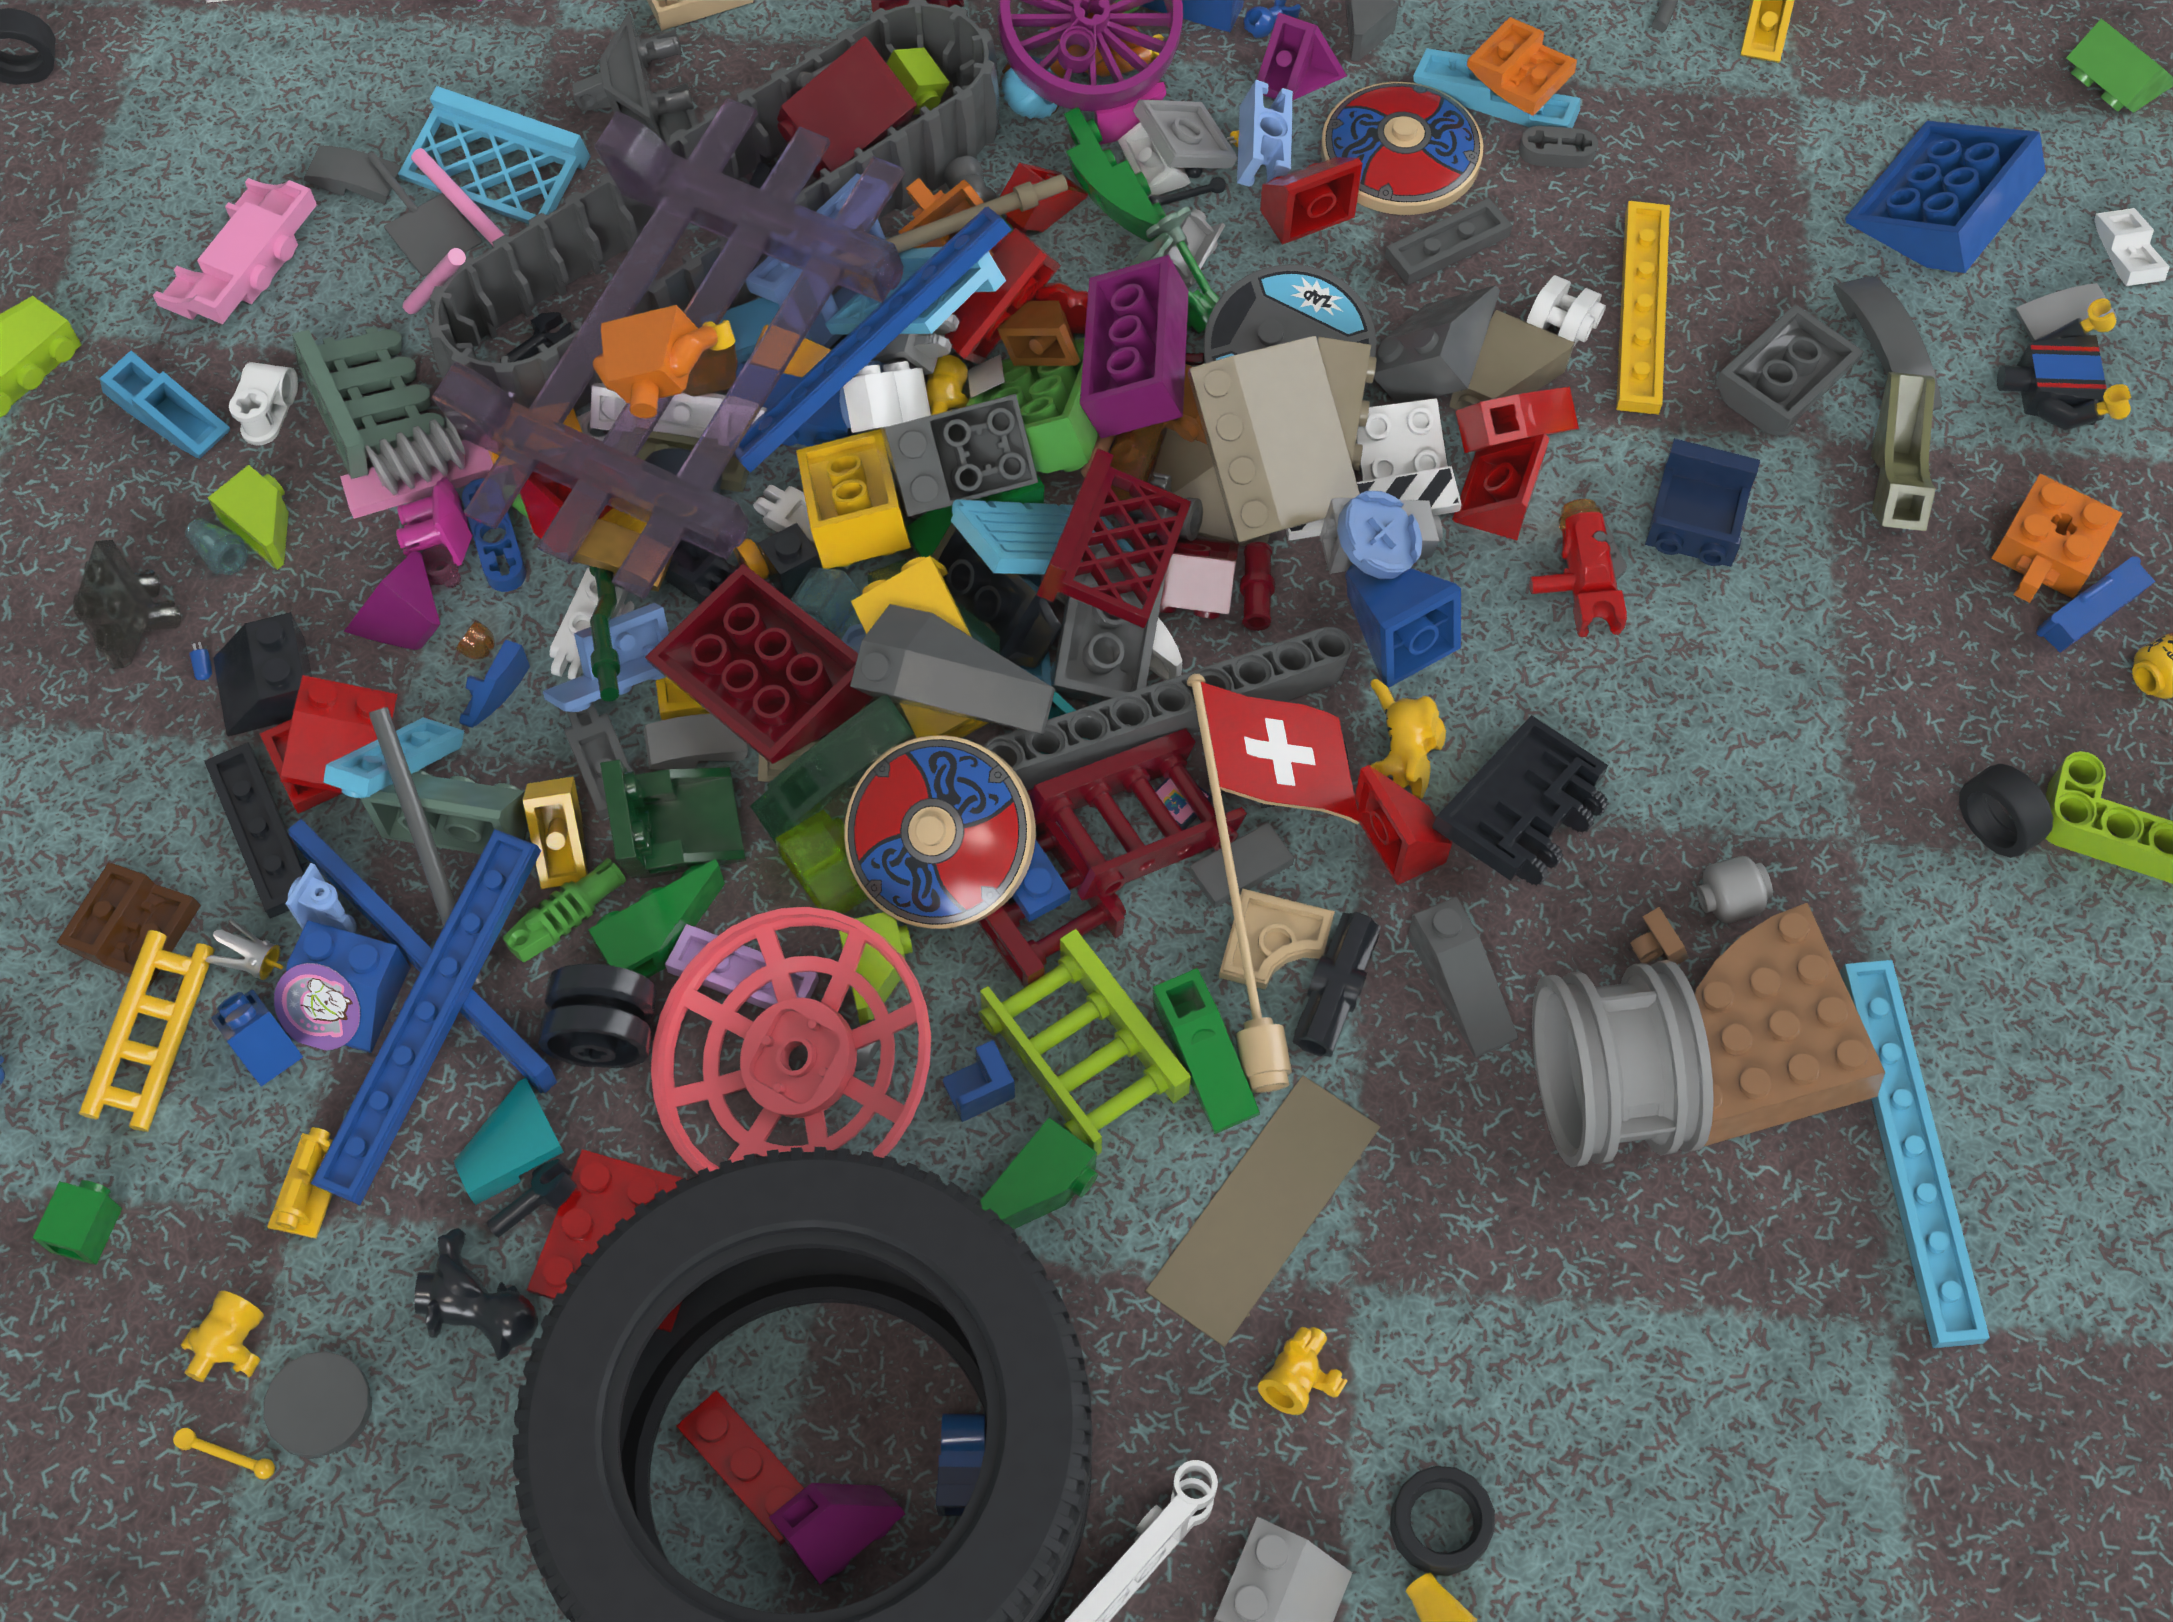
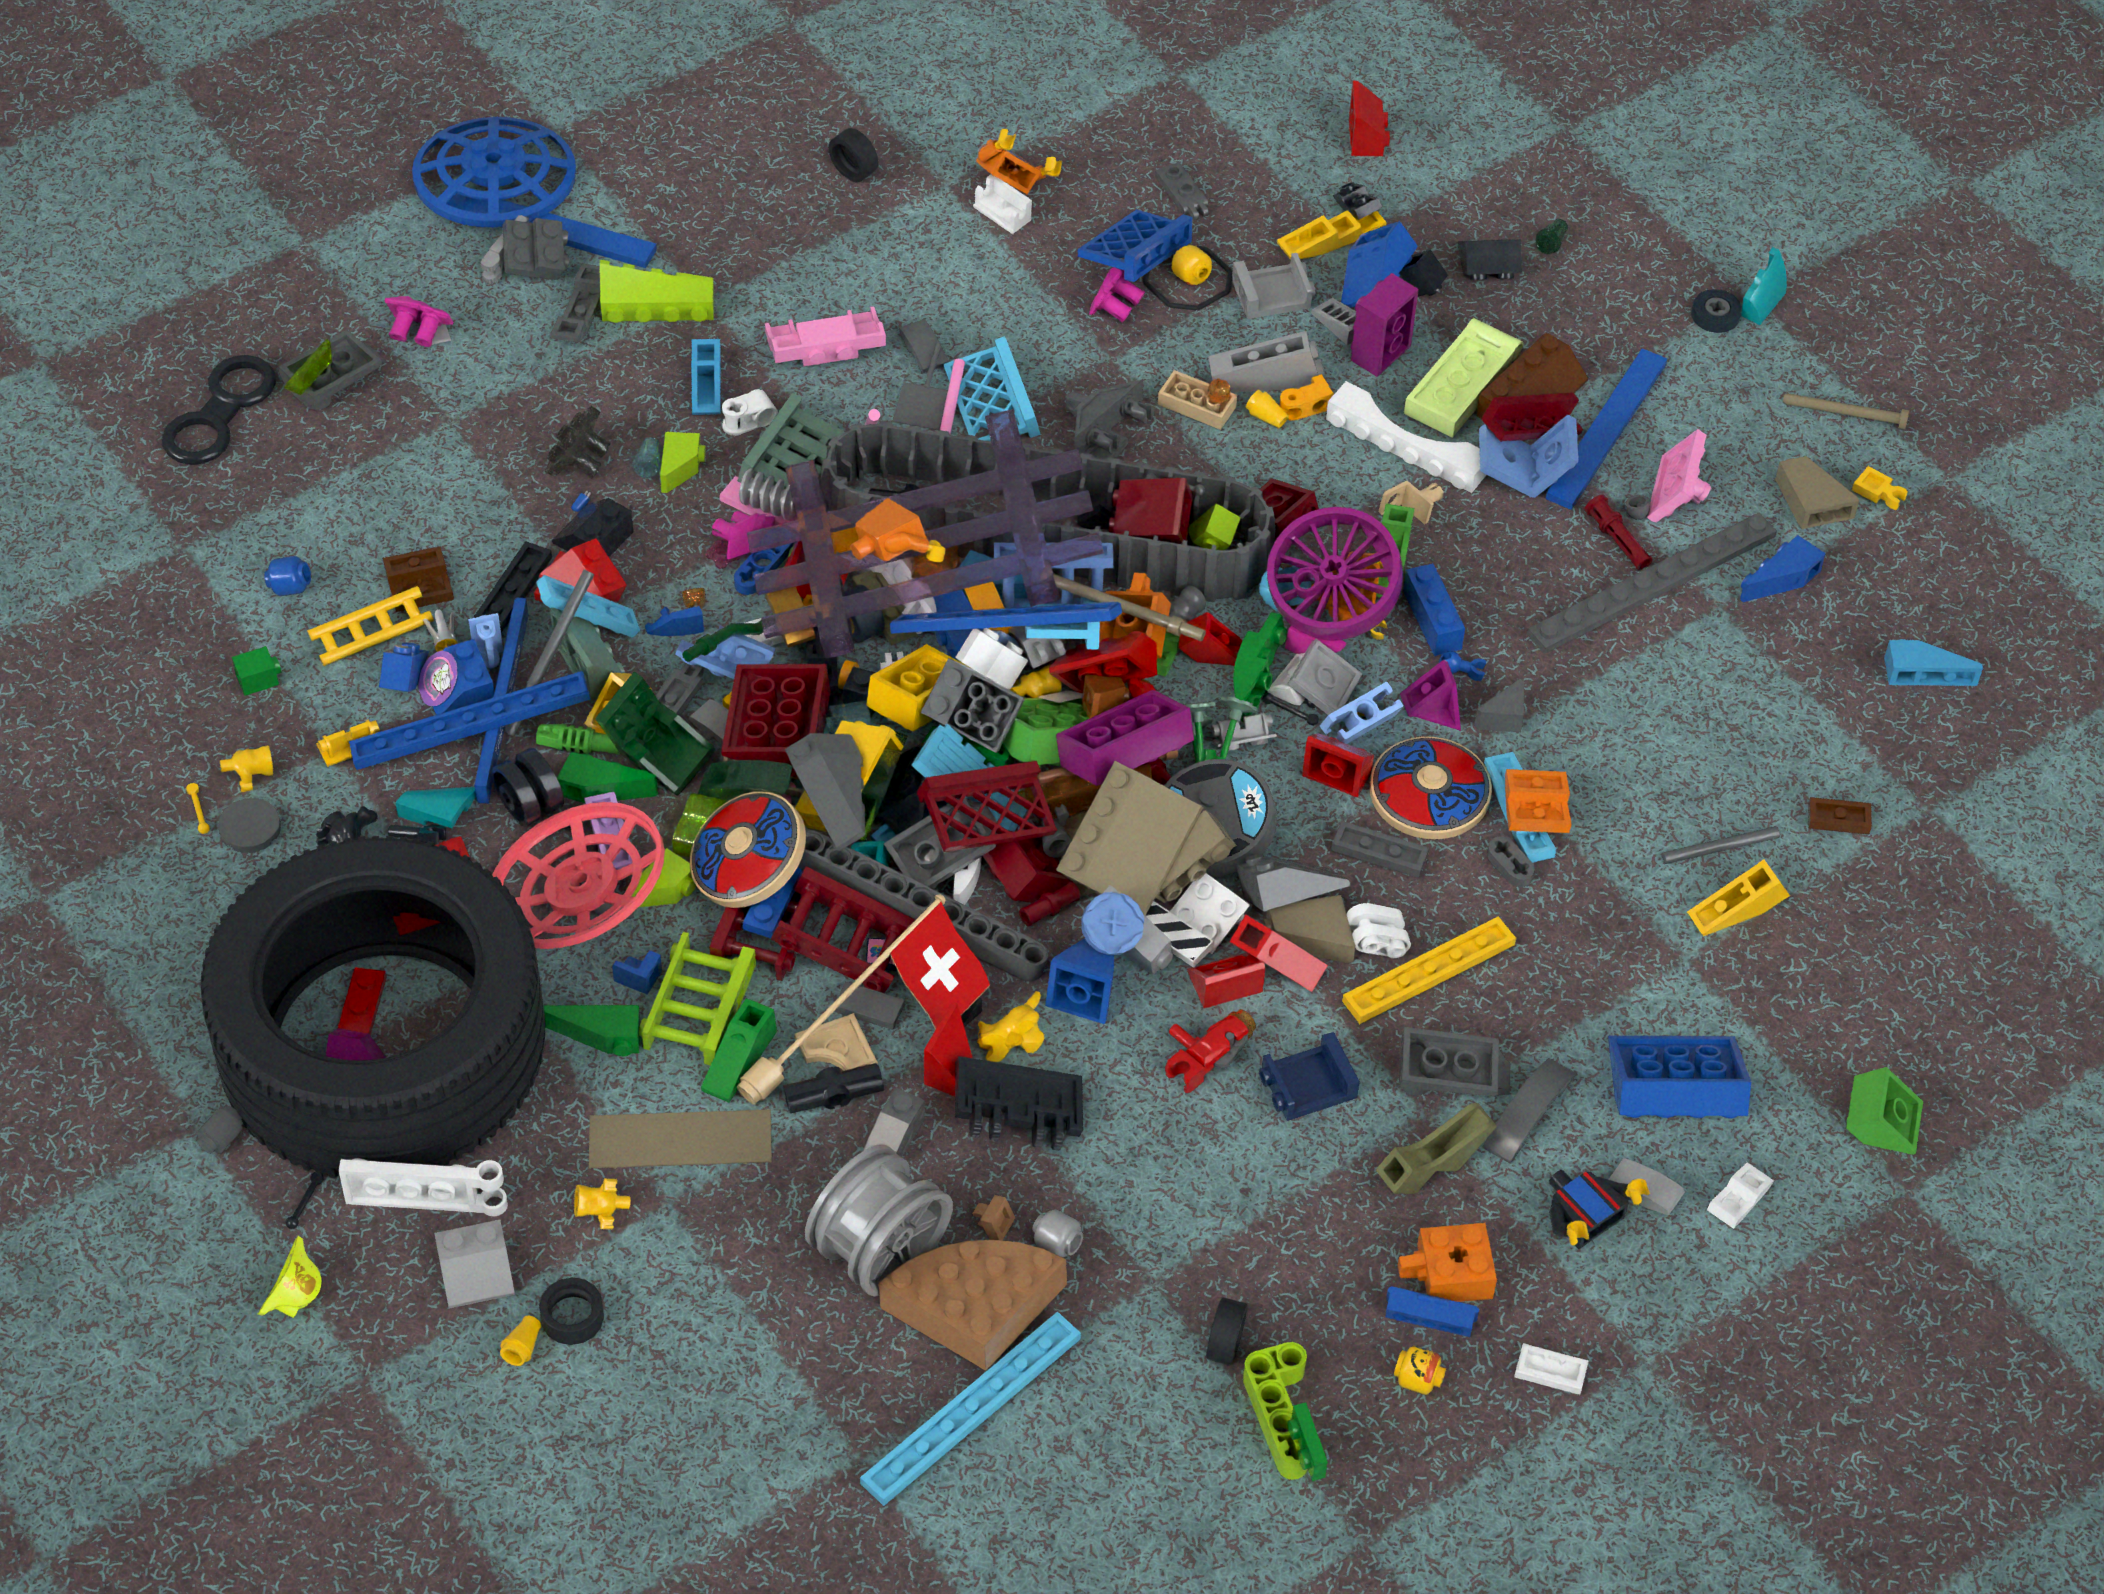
camera: 50 degrees right, 10 degrees down
magenta slope [343,551,441,650] -> none

